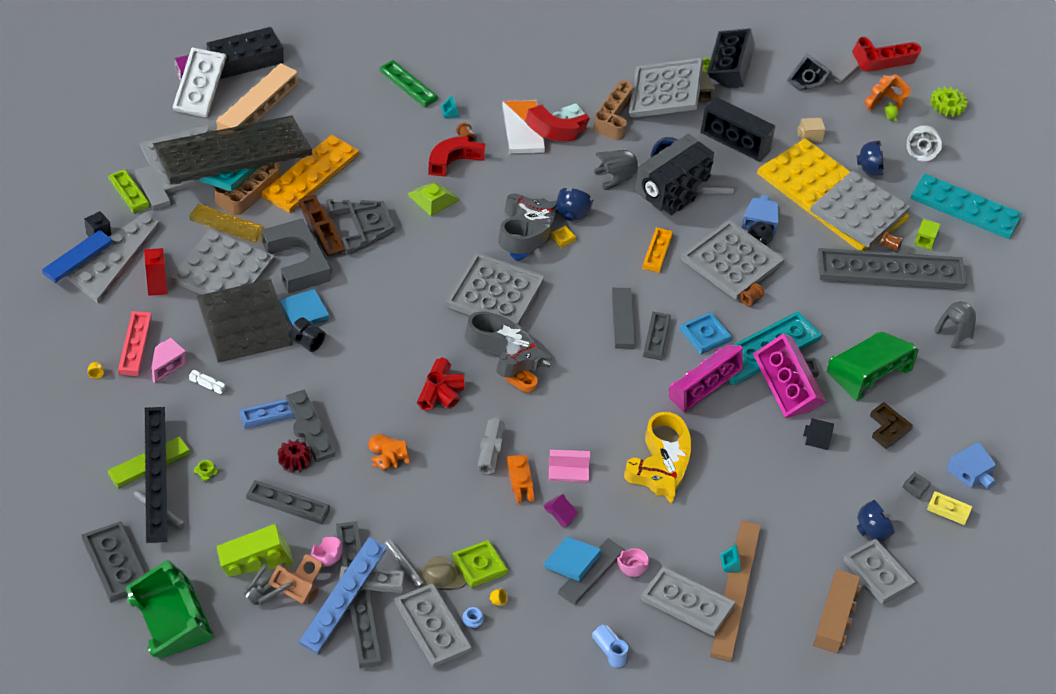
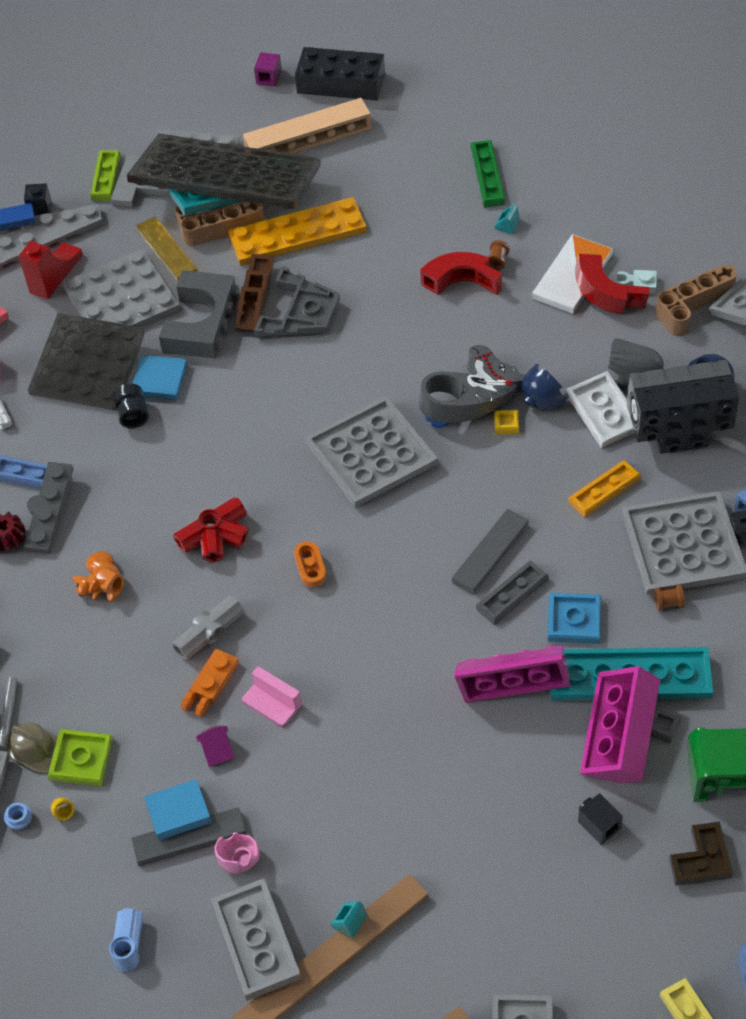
camera: 45 degrees right, 5 degrees up
white tile [172,47,226,118] -> none
lime slope [408,183,459,216] -> none
dark grey animal [465,311,553,378] -> none
yellow animal [624,412,691,503] -> none
dark blue cylinder [856,500,895,541] -> none
dark grey plate [902,472,931,499] -> none
none -> white tile [565,371,635,448]

